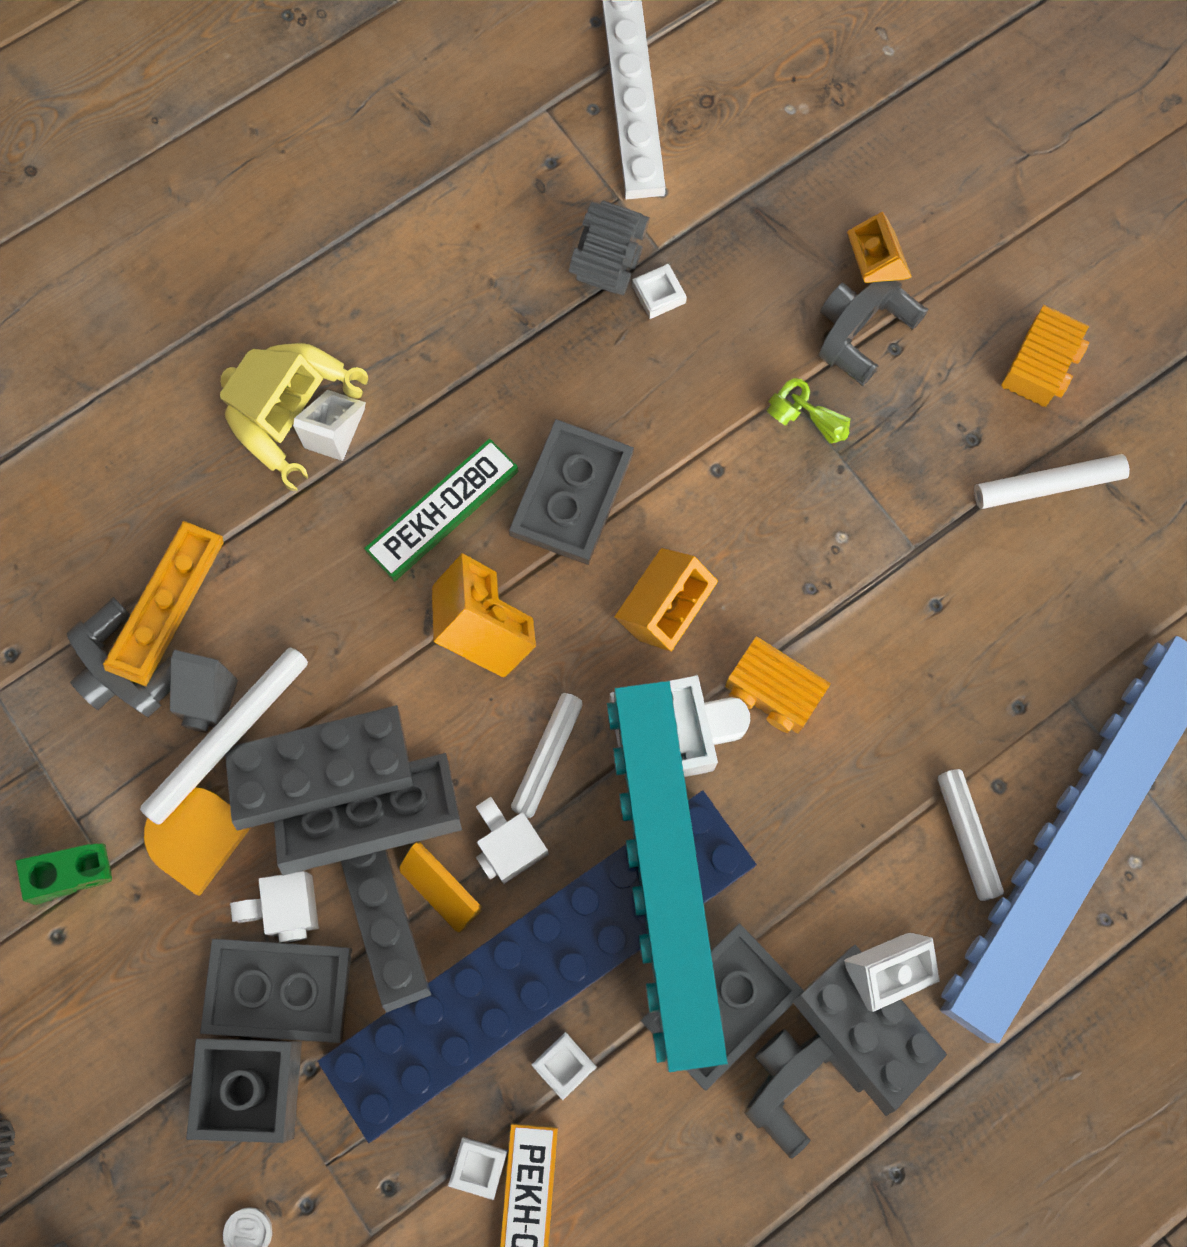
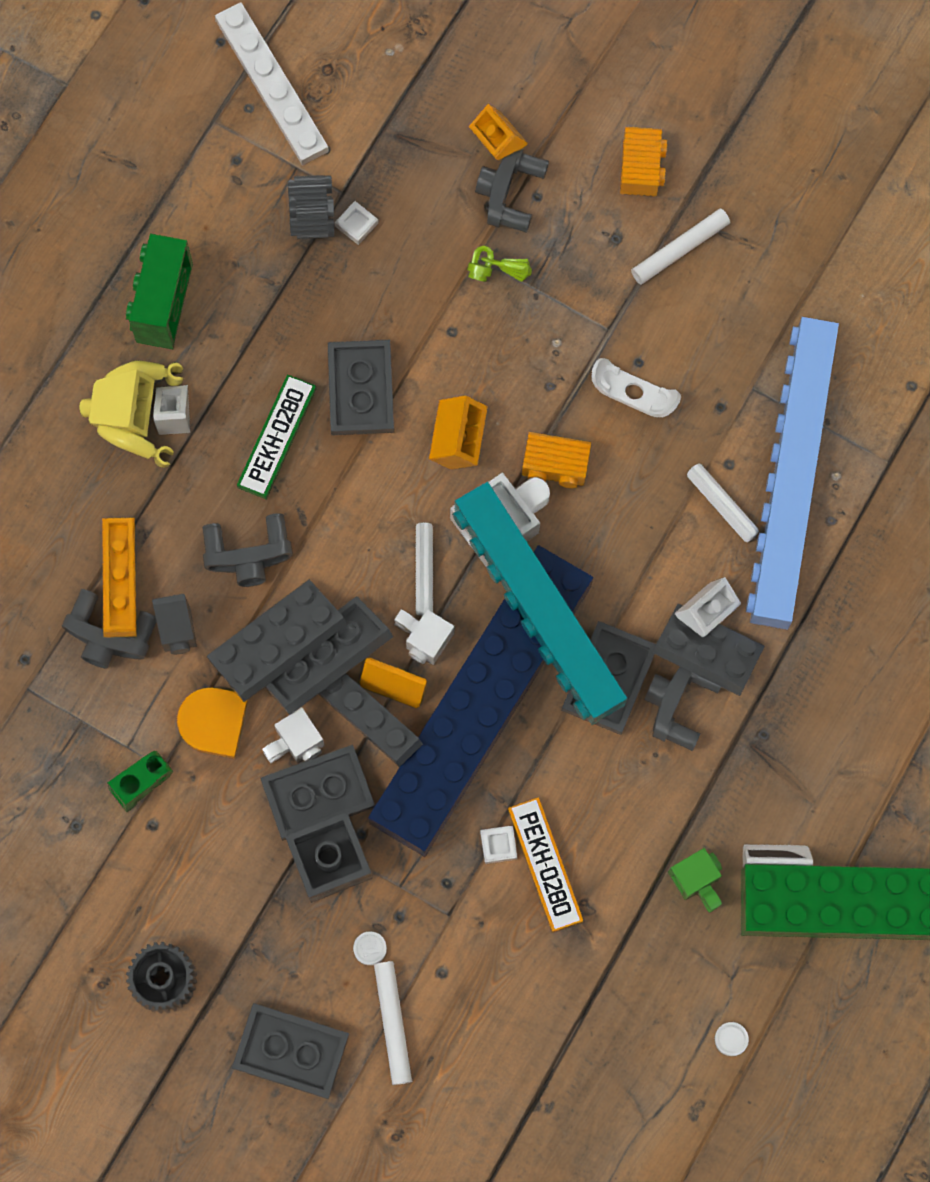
camera: 25 degrees left, 0 degrees up
white axle [140,648,308,825] -> none
light orange panel [432,553,536,677] -> none
white tile [531,1032,597,1100] -> none
none -> green brick [126,233,193,350]
none -> dark grey connector [202,513,293,587]
none -> white piece [592,358,681,417]

